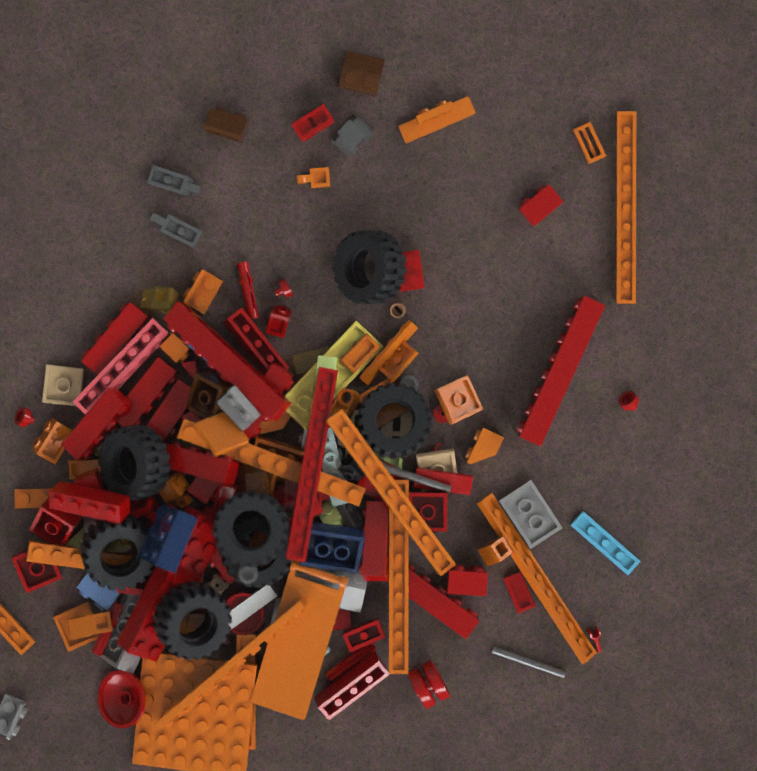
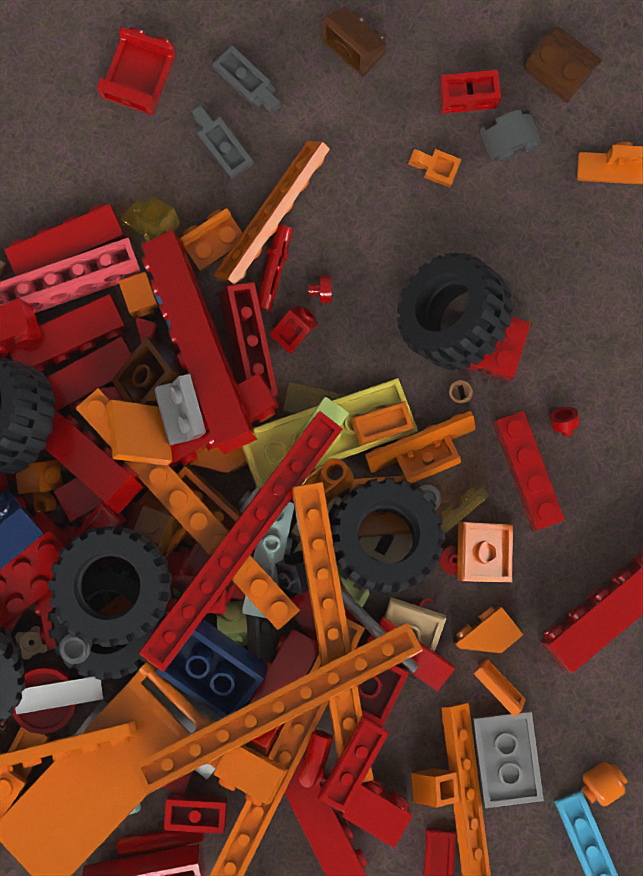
camera: 25 degrees right, 5 degrees down
none -> red panel [97,27,176,116]
none -> orange plate [133,622,423,794]
none -> orange hinge [207,744,288,806]
none -> orange plate [213,141,330,285]
none -> red bar [299,730,333,788]
none -> red tile [317,716,390,814]
none -> clear yellow plate [440,487,490,533]
none -> orange tile [474,658,526,717]
none -> red brick [493,411,565,531]
none -> red tile [549,407,580,437]
none -> orange head [581,761,628,806]

